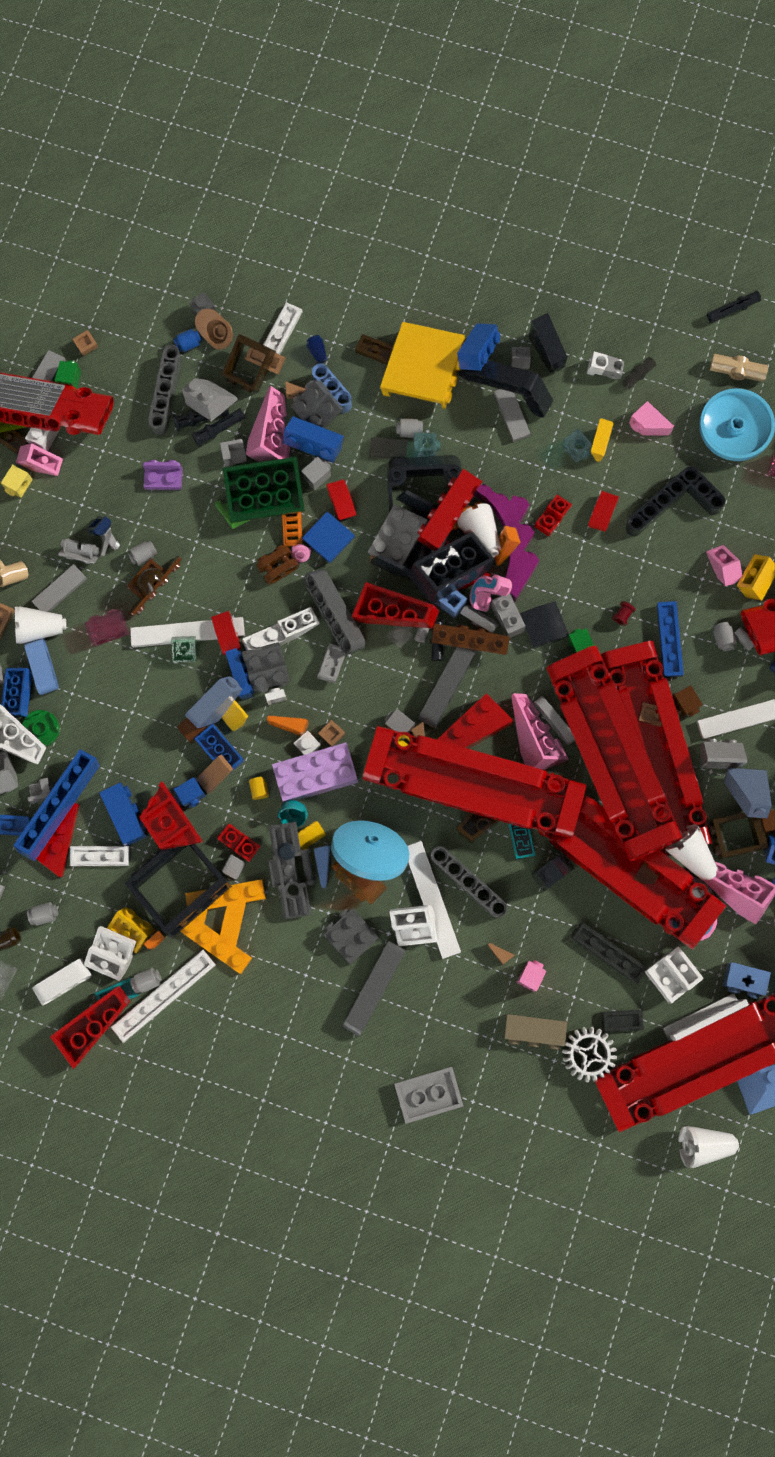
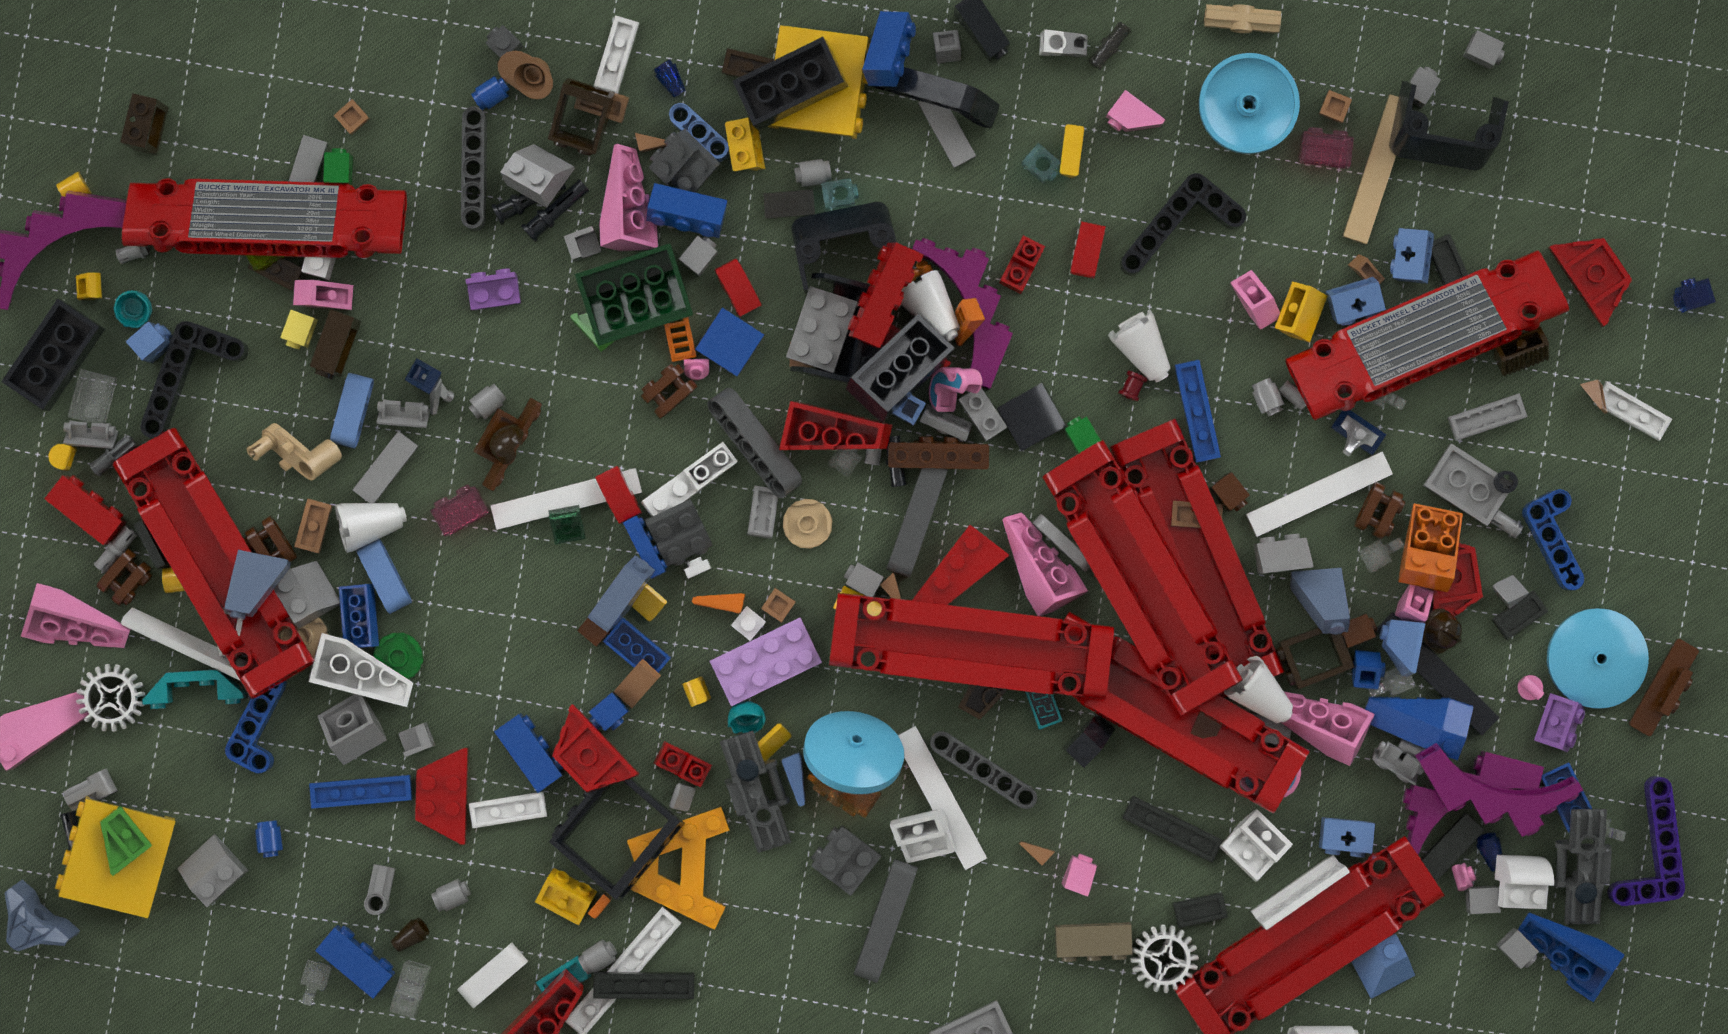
camera: 15 degrees left, 10 degrees up
blue brick [13,749,100,862] -> none
white brick [84,926,136,981] -> none
none -> dark brown window [310,309,361,380]
none -> medium blue beam [330,373,374,449]
none -> pearl dark grey tile [593,972,695,999]
none -> yellow bracket [725,118,765,172]
none -> black brick [733,37,849,130]
none -> tan tile [783,499,832,549]
none -> white cone [1108,310,1170,382]

